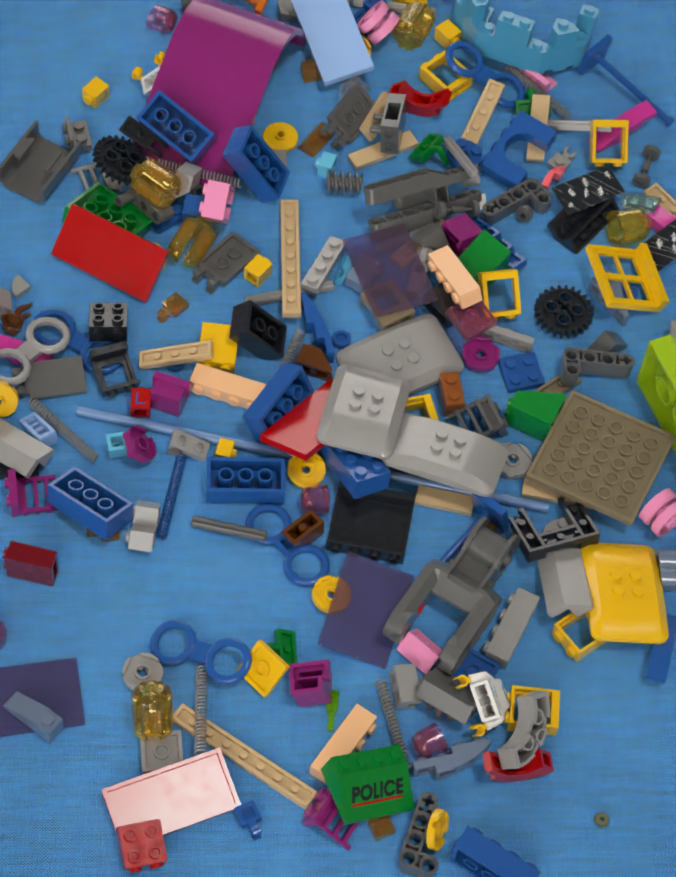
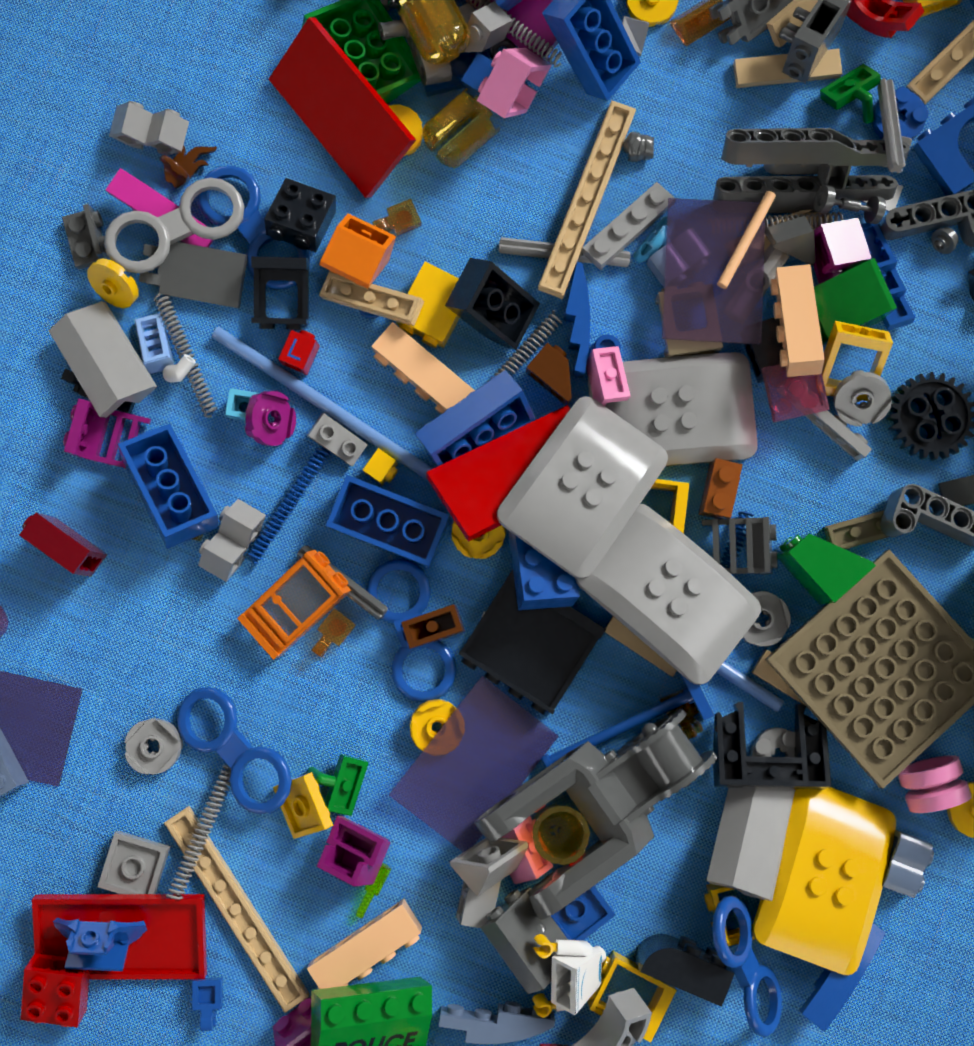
camera: 30 degrees right, 25 degrees up
light grey tile [12,274,31,299] -> none
clear yellow cylinder [131,680,174,740] -> none
magenta plate [151,371,191,417] -> none
dark grey tile [192,231,260,294] -> none
yellow brick [244,254,273,287] -> none
clear pink helmet [300,484,330,514] -> none
medium azure plate [315,151,337,178] -> none
dark grey piece [326,171,363,195] -> none
light grey piece [375,677,412,769] -> none
clear pink helmet [412,723,450,759] -> none
magenta plate [462,337,500,372] -> none
light grey brick [483,587,540,670] -> none
blue plate [498,352,545,394] -> none
none -> blue piece [53,917,147,971]
none -> white arm [163,354,196,383]
none -> orange door [237,550,352,660]
none -> clear orange plate [312,608,357,657]
none -> orange slope [319,213,396,289]
none -> light grey slope [450,838,529,896]
none -> clear yellow cylinder [530,804,590,865]
none -> bright pink panel [586,346,631,406]
none -> dark grey arm [623,132,654,162]
none -> black brick [633,934,735,1007]
none -> blue bar [712,895,782,1037]
none -> light nougat bar [717,191,776,289]
none -> light grey plate [833,370,892,426]

